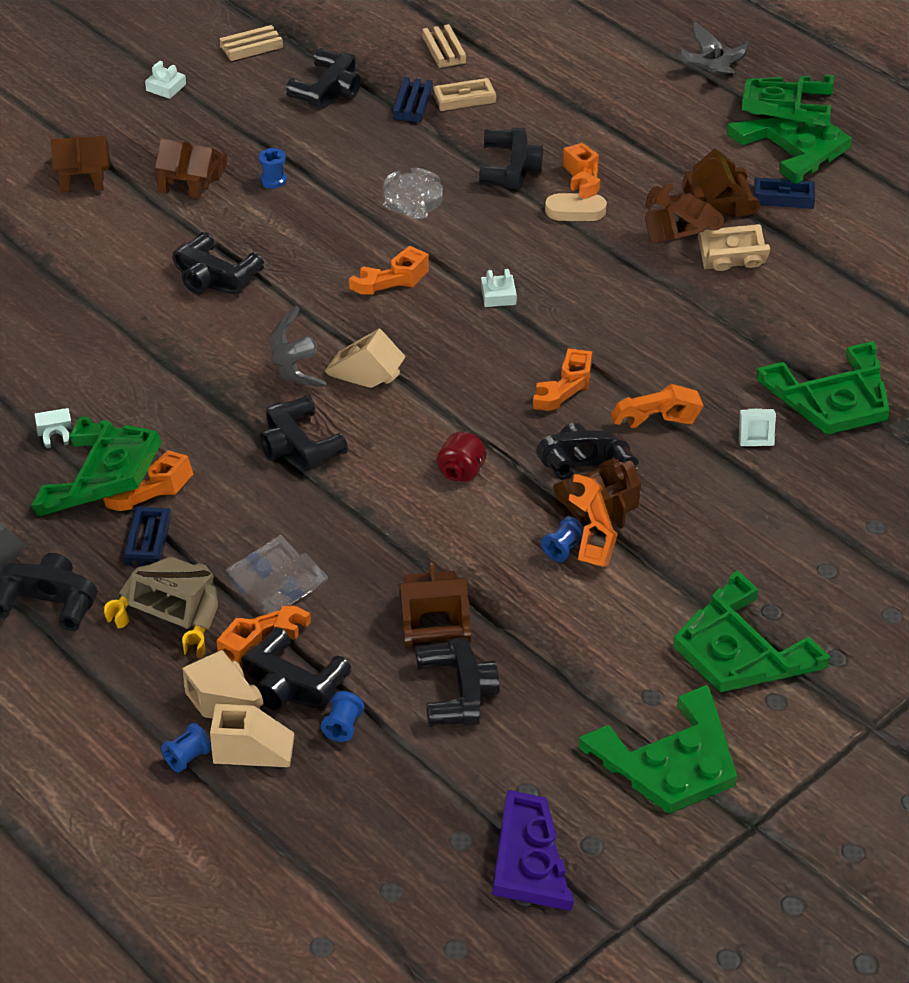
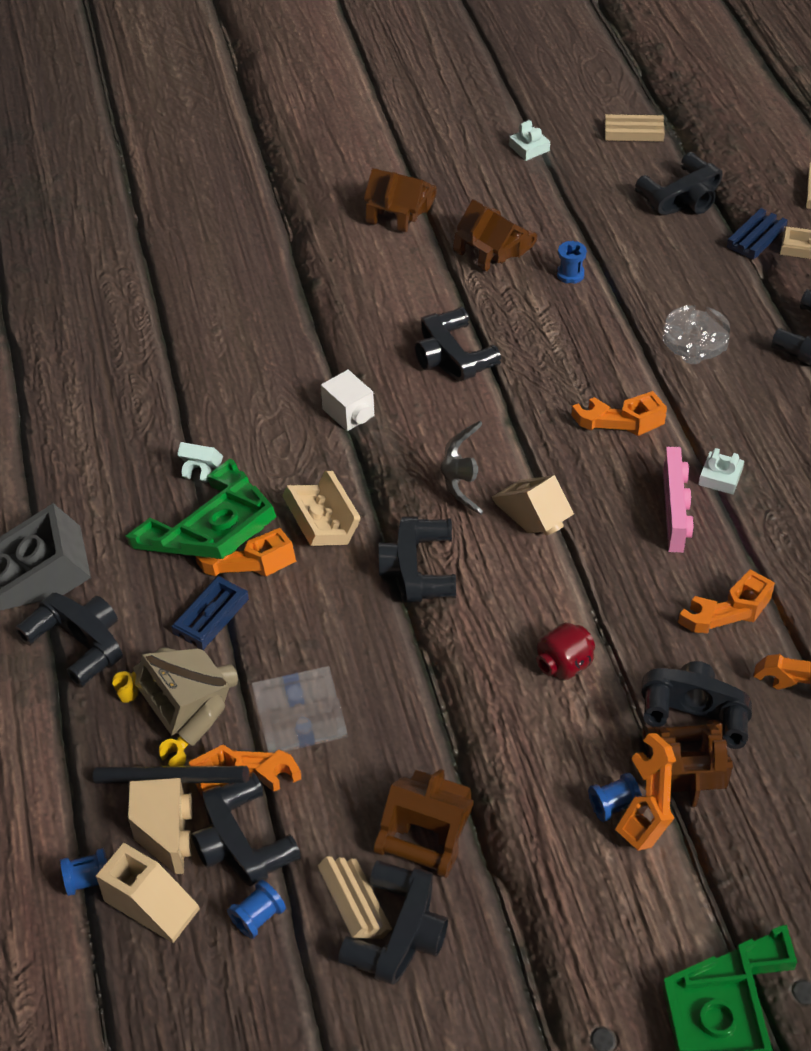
camera: 30 degrees right, 5 degrees up
none -> black bar [93,766,250,784]
none -> tan bracket [282,471,360,546]
none -> tan tile [318,856,392,939]
none -> white brick [321,370,374,431]
none -> bright pink plate [663,447,693,553]

